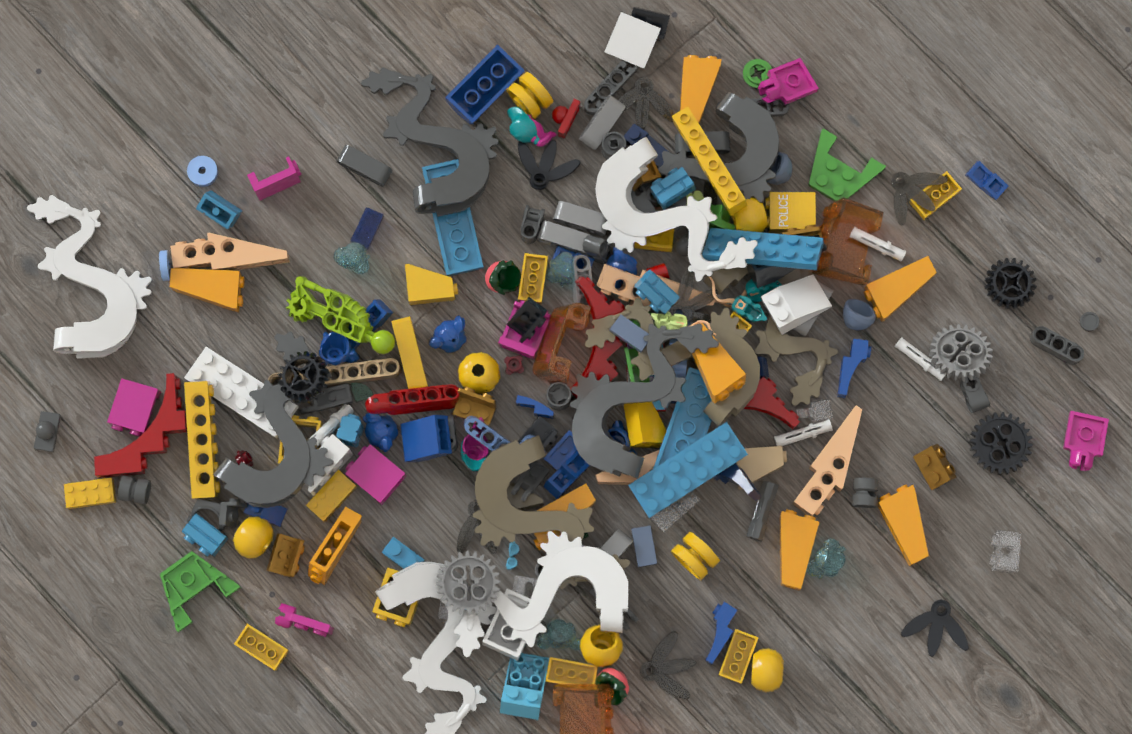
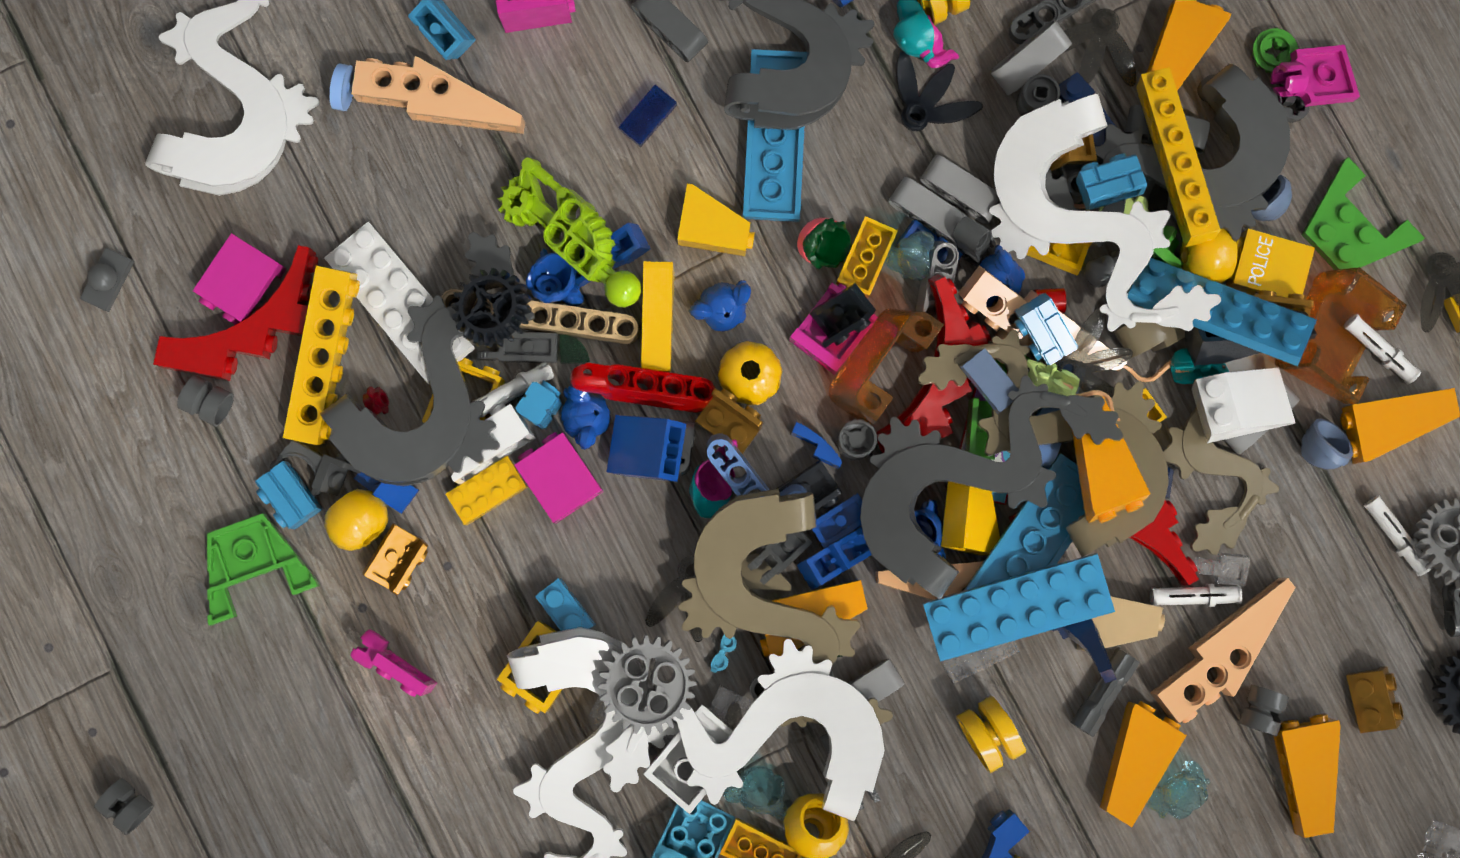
camera: 10 degrees right, 5 degrees up
yellow piece [64,477,116,509] -> none
light orange slope [169,268,245,312] -> none
yellow piece [234,624,289,671] -> none
light orange slope [308,506,362,585] -> none
clear light blue hair [333,242,370,274] -> none
dark red plate [504,355,524,375] -> none
dark grey piece [521,205,545,244] -> none
red tile [552,98,581,139] -> none
sand blue tile [631,525,657,567] -> none
teal animal [709,276,767,322] -> none
blue slope [837,339,871,398] -> none

